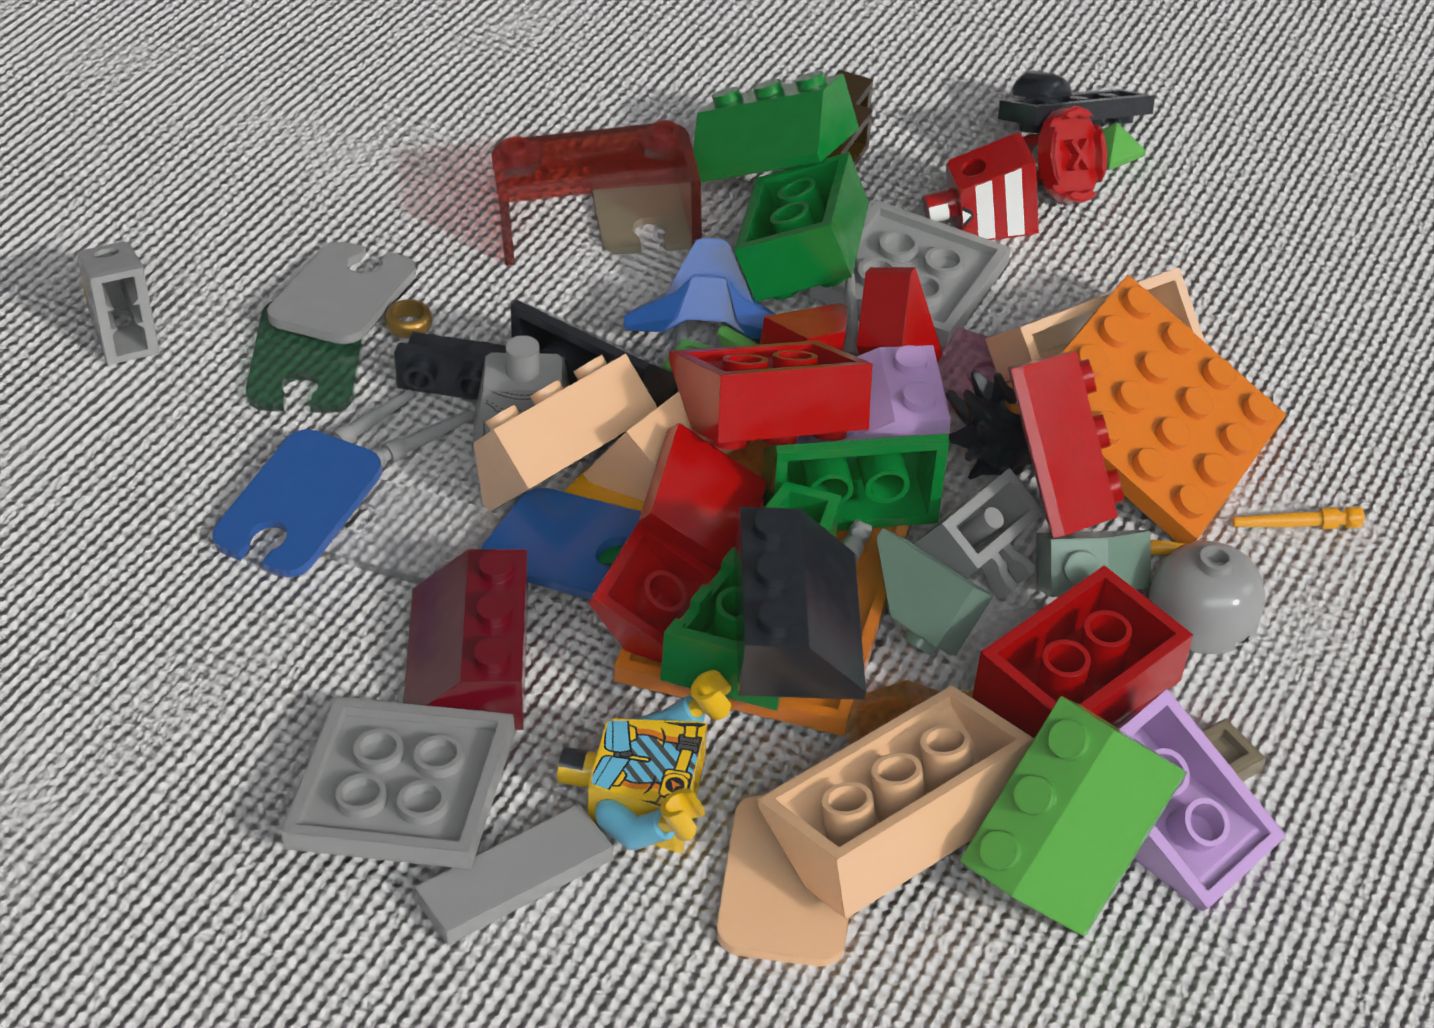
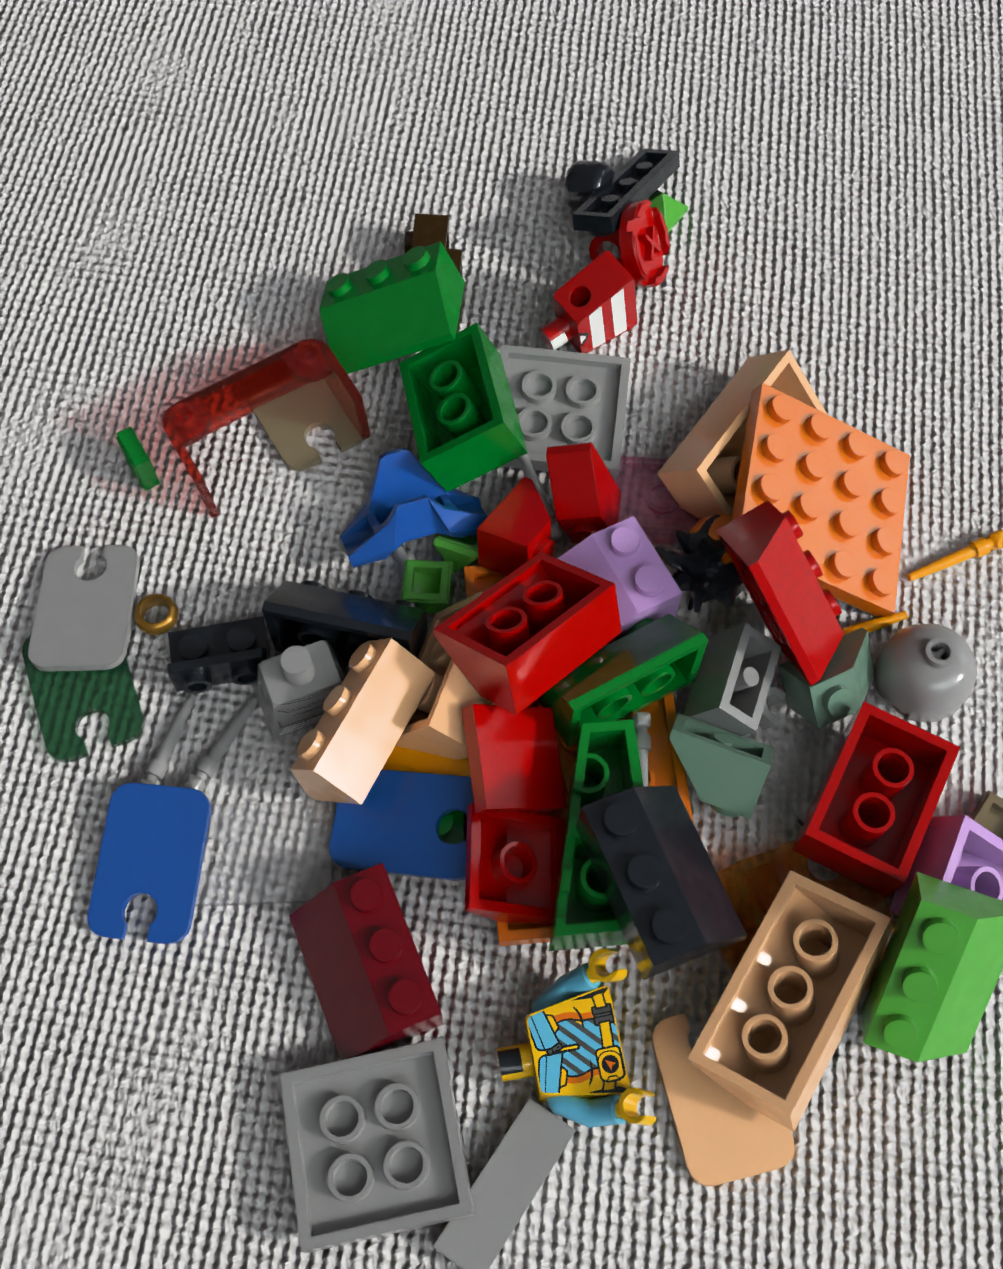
camera: 20 degrees left, 20 degrees up
none -> green tile [116,426,160,491]

